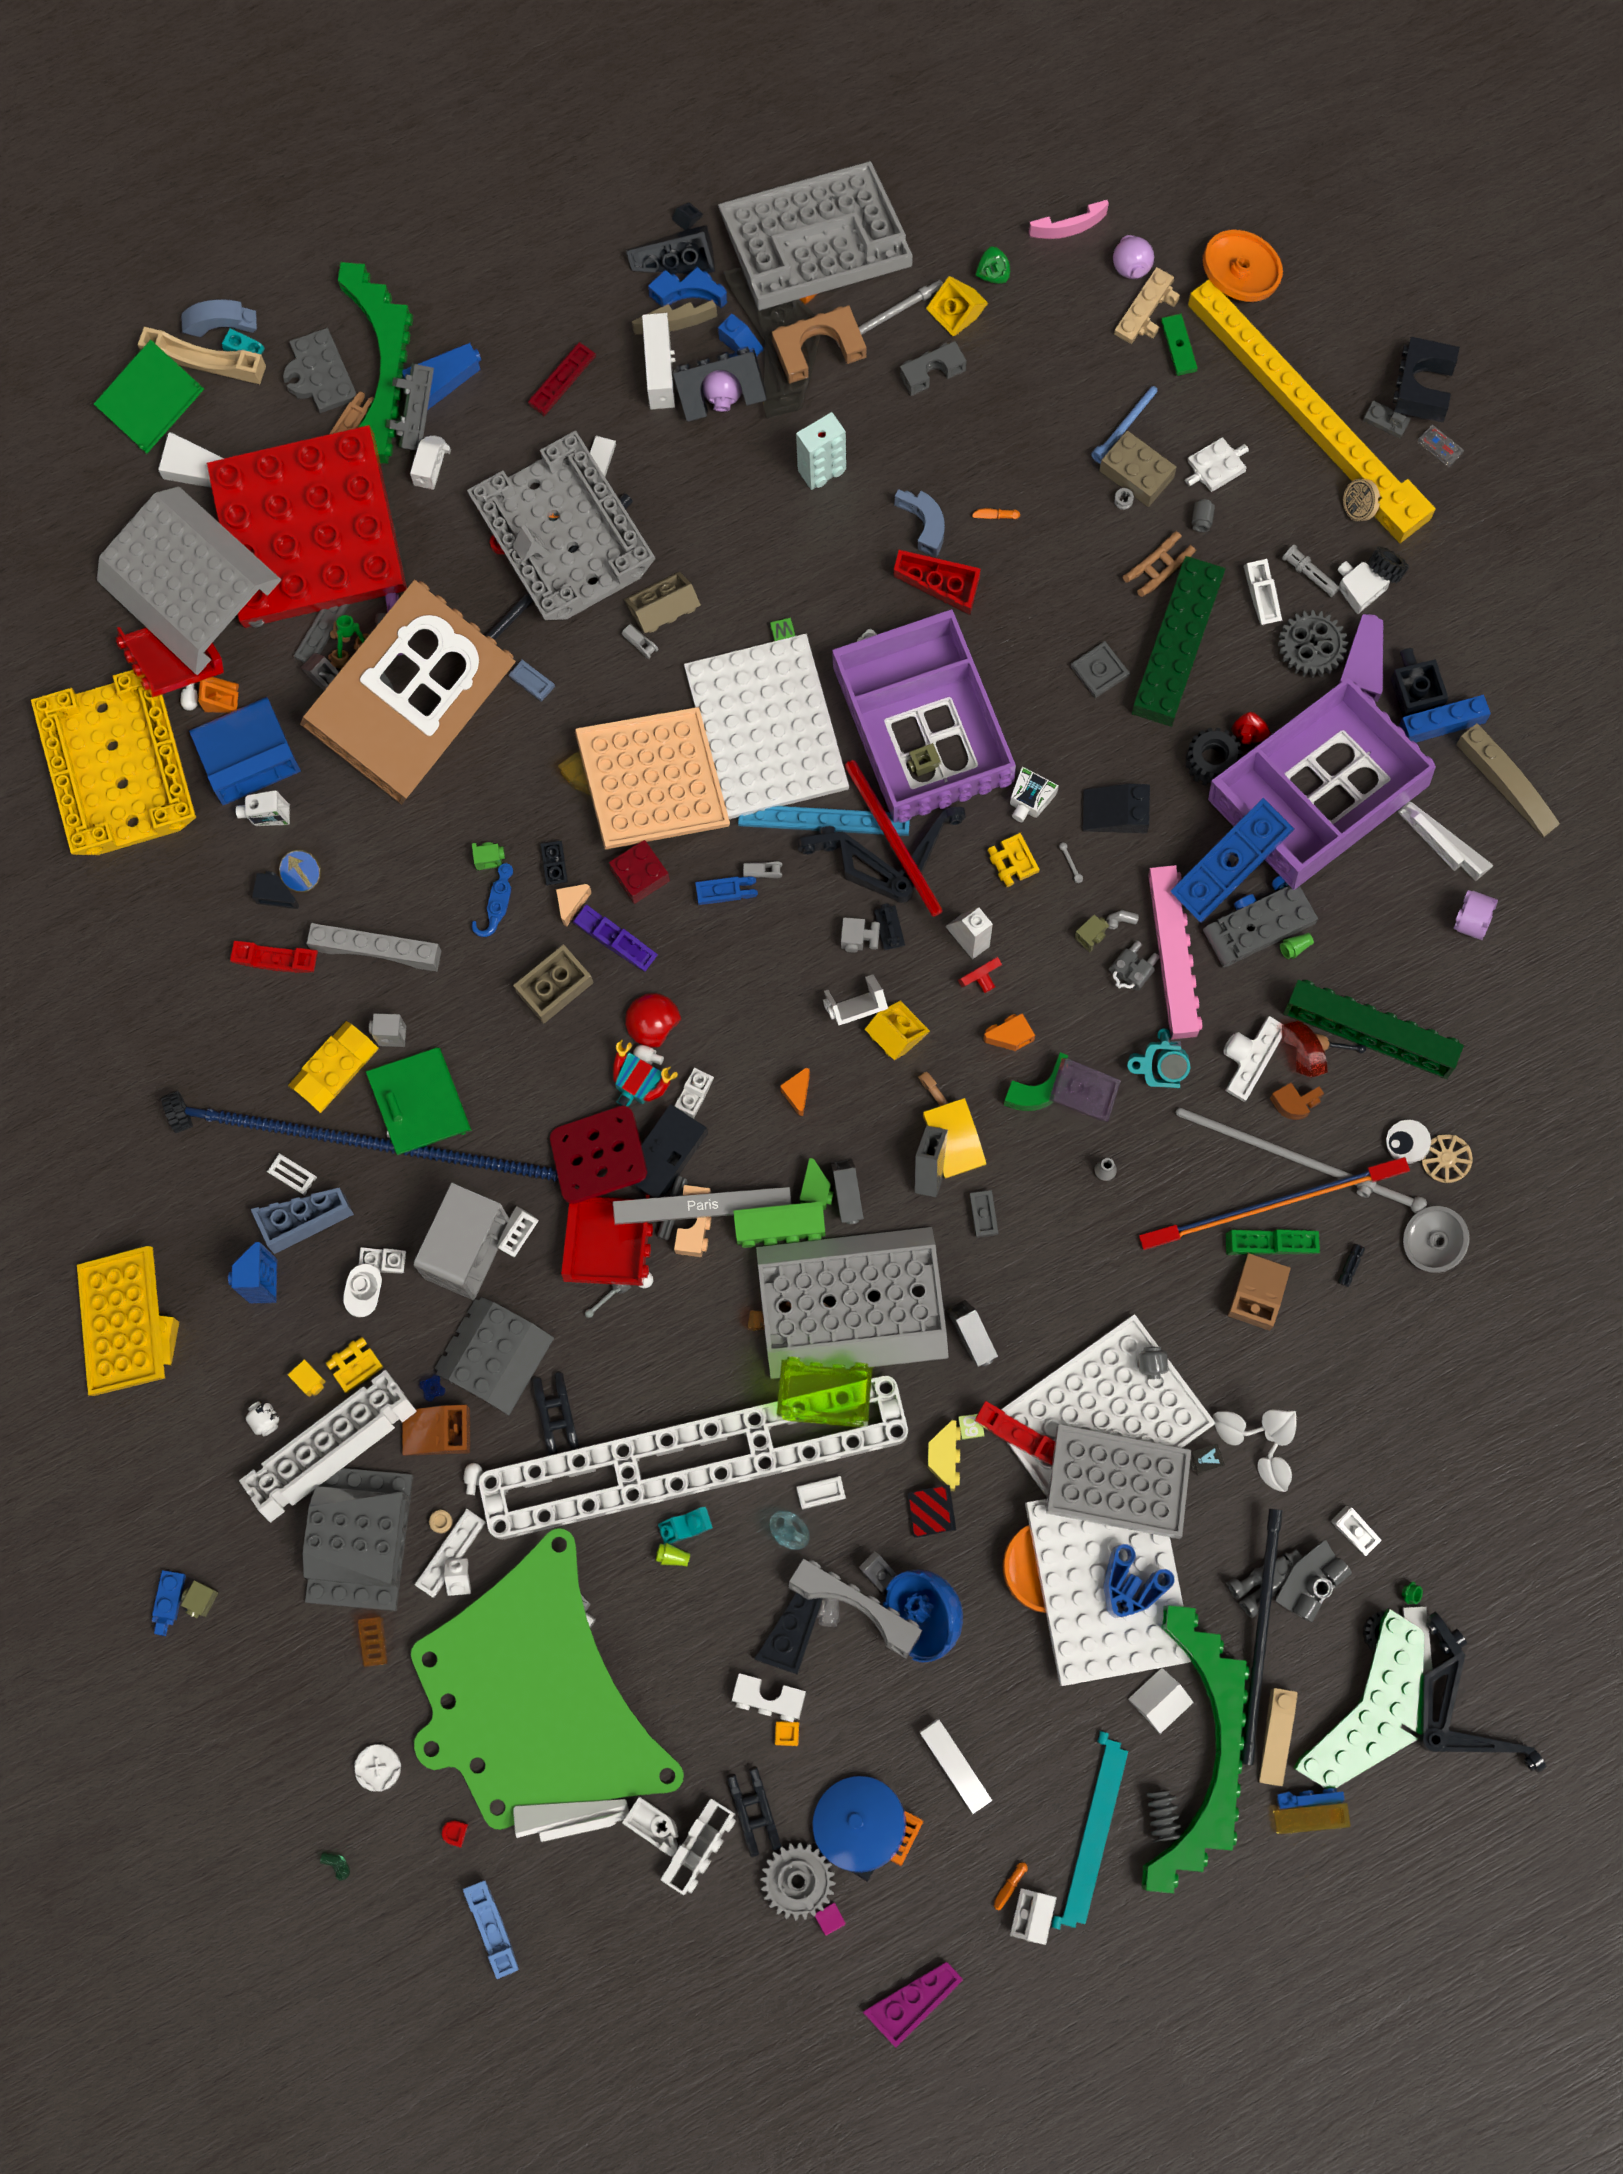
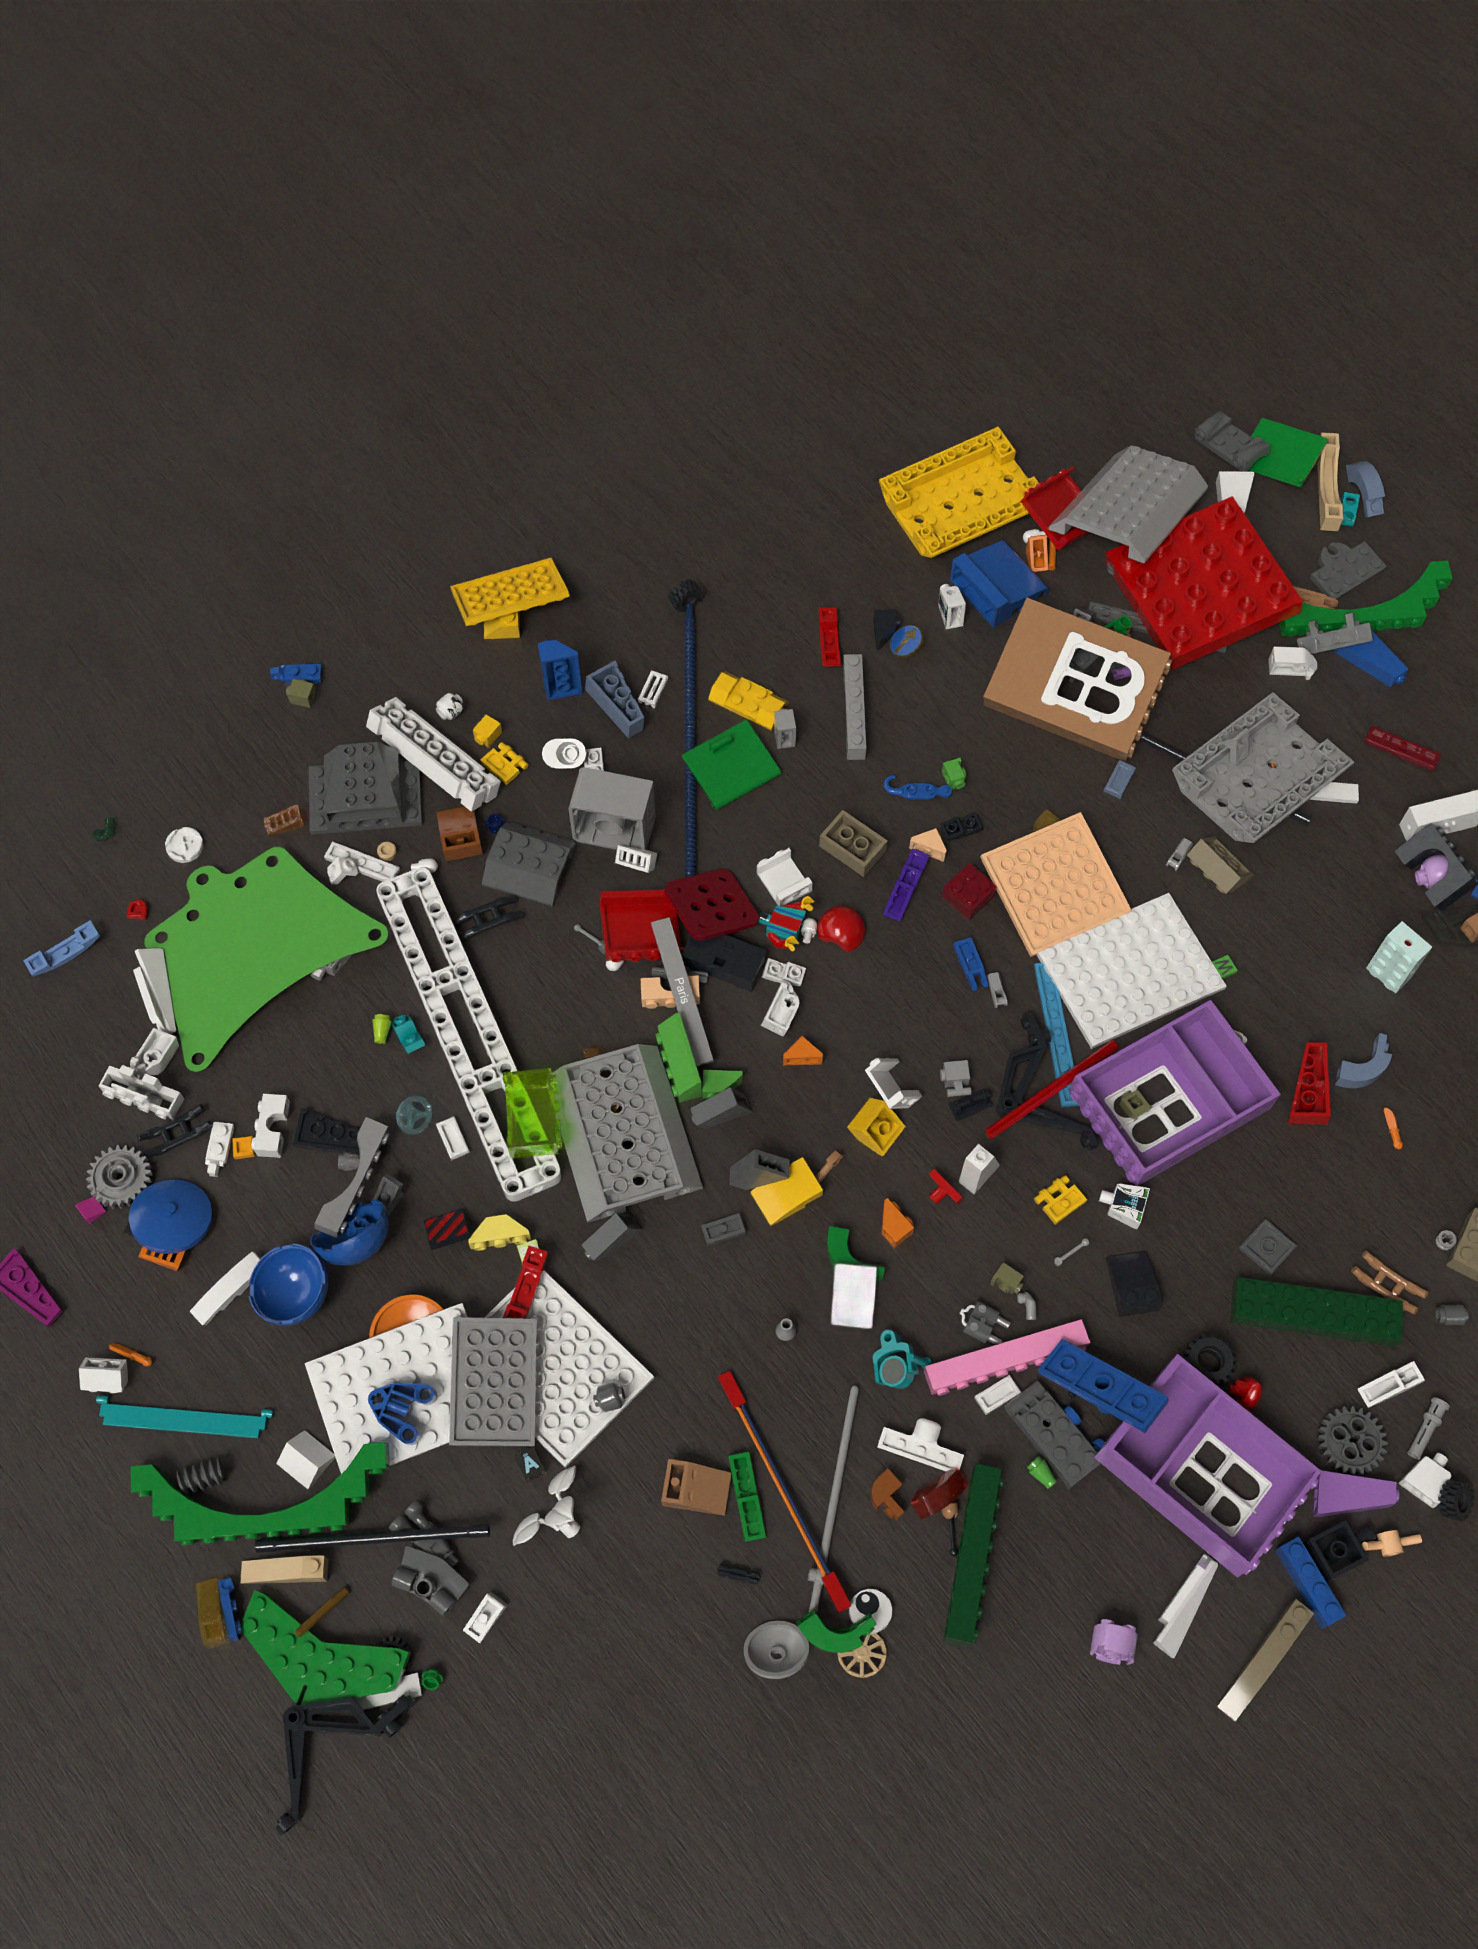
camera: 75 degrees right, 10 degrees down
none -> white hinge [205,1122,234,1177]
none -> blue piece [249,1244,329,1326]
none -> pearl gold bar [295,1587,349,1638]
none -> white panel [757,848,812,906]
none -> white piece [761,981,799,1036]
none -> green arch [796,1609,877,1653]
none -> white tile [974,1375,1021,1415]
none -> dark grey piece [1195,411,1270,472]
none -> light nougat piece [1362,1530,1422,1557]

